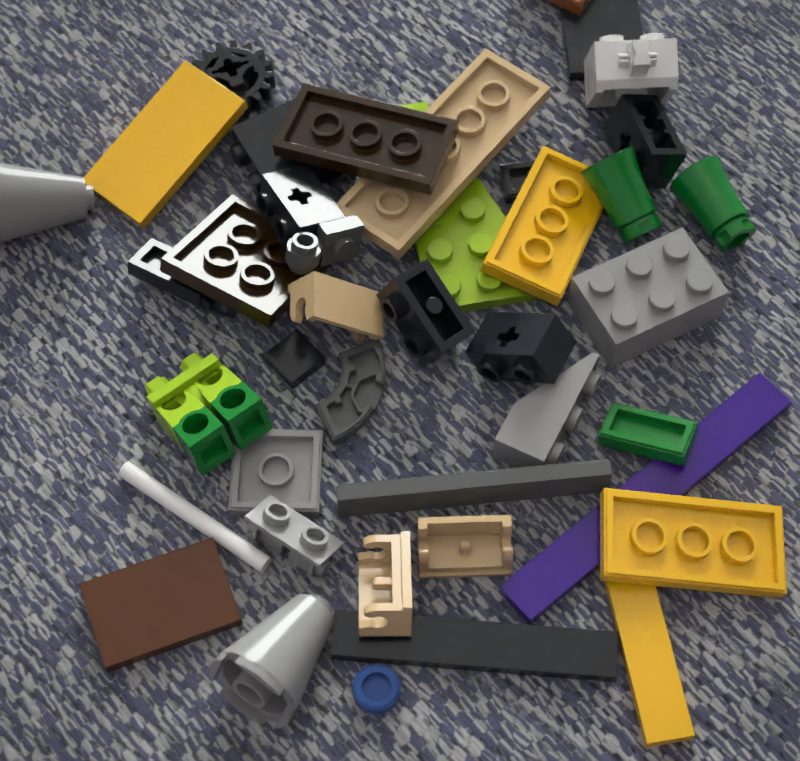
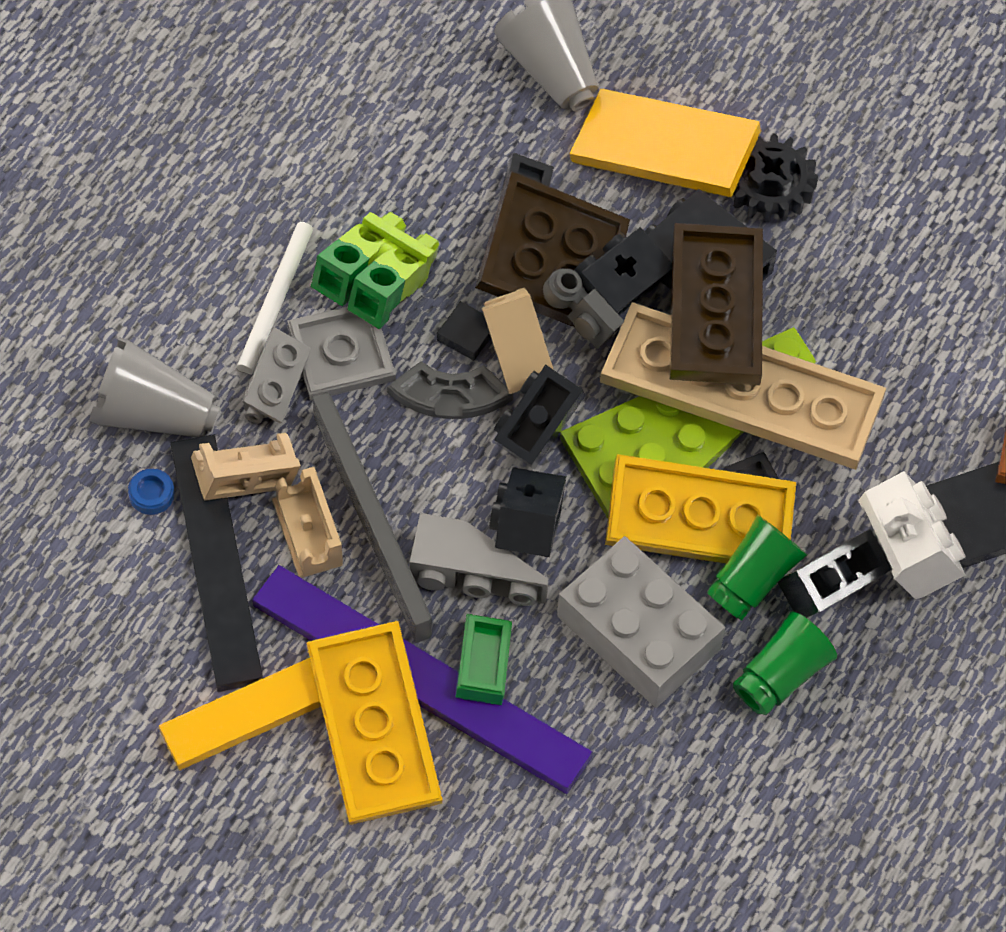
camera: 70 degrees right, 0 degrees up
reddish brown tile [79,537,243,673] -> none

